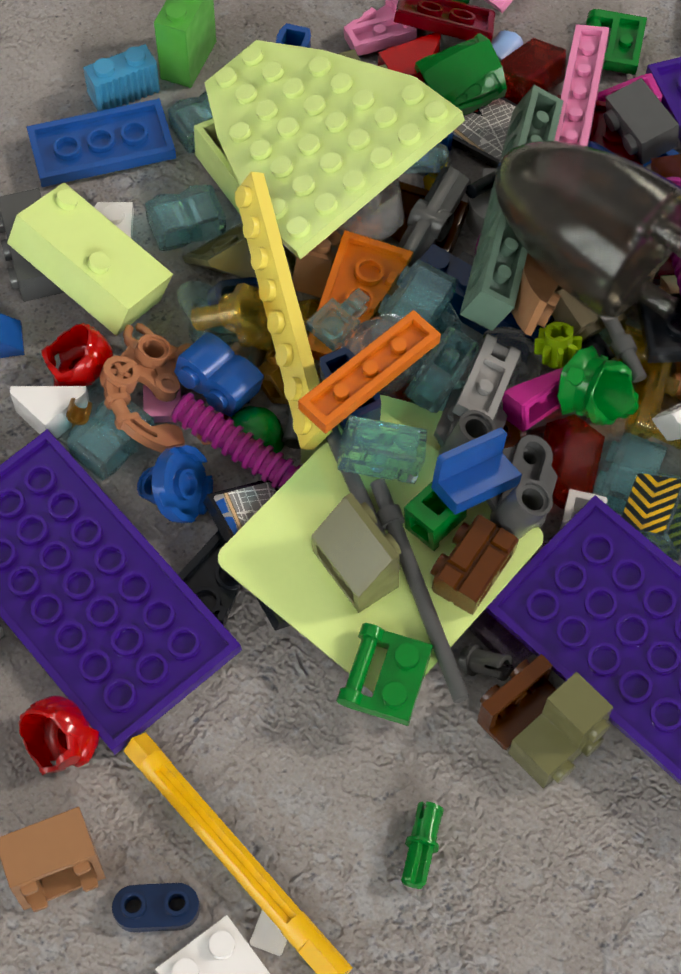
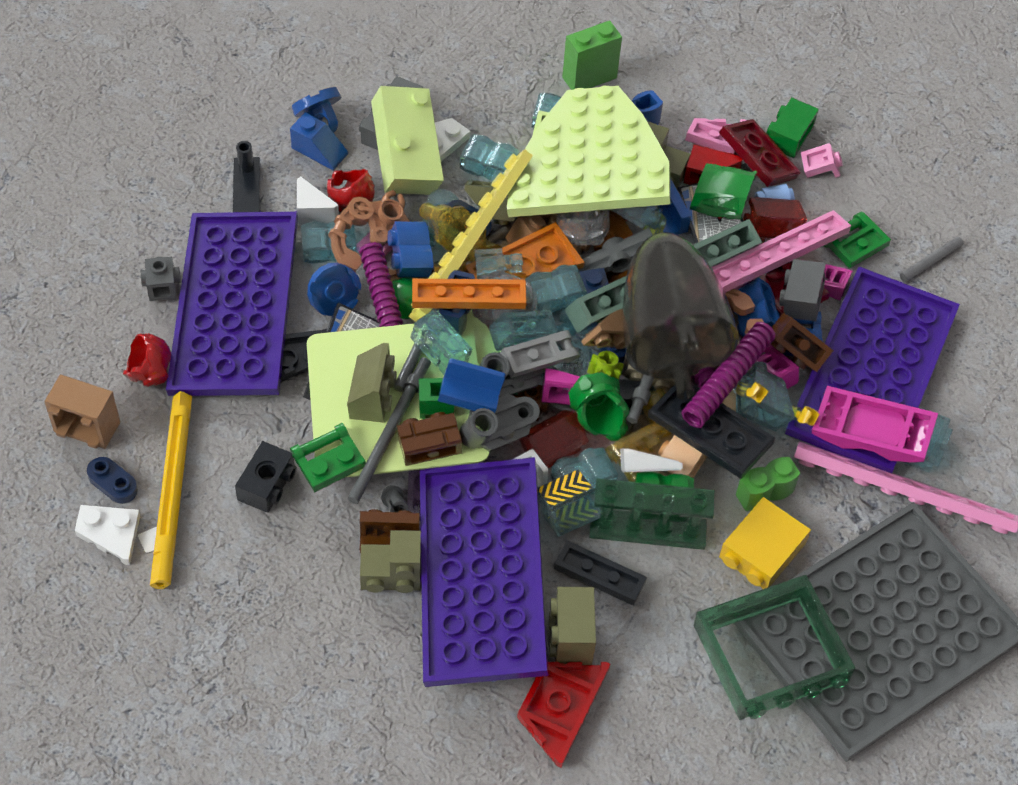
camera: 40 degrees right, 5 degrees down
blue plate [26,98,176,187] -> none
pearl gold hand [66,398,93,434] -> none
dark azure brick [83,44,160,111] -> none
green axle [401,802,444,889] -> none
none -> black brick [235,441,297,513]

